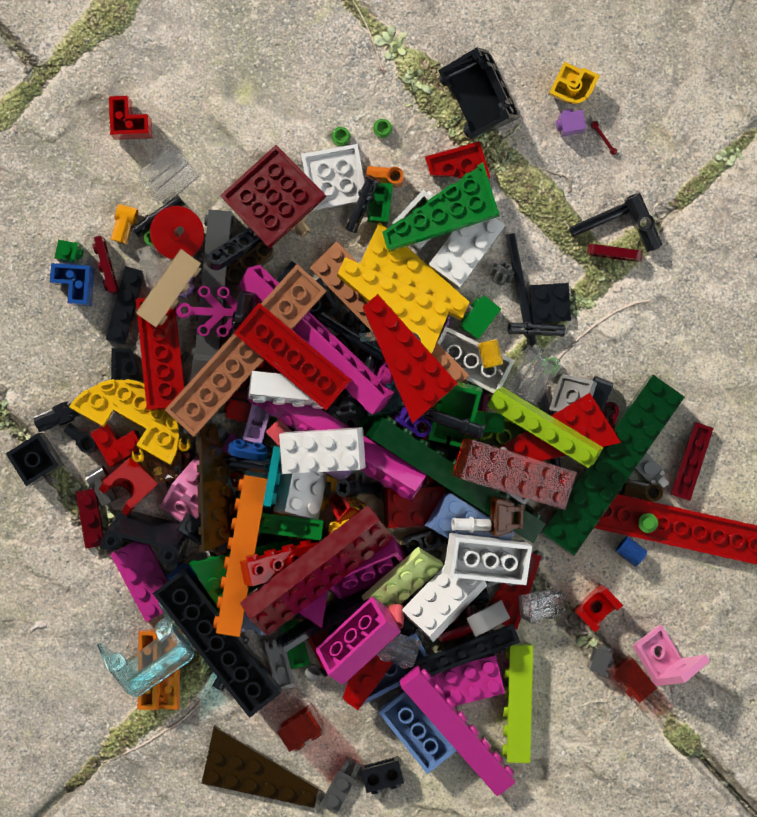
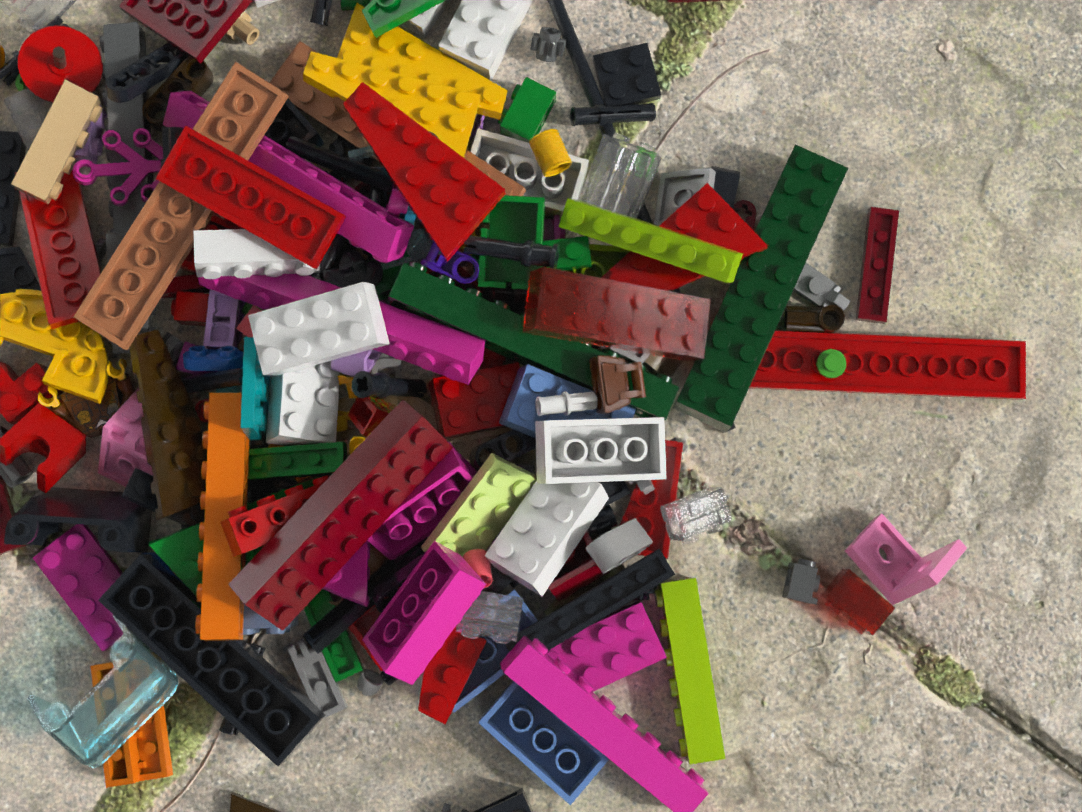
camera: 15 degrees left, 5 degrees down
clear red brick [277,703,324,752] -> none
red piece [573,584,624,632] -> none
blue piece [615,536,647,567] -> none

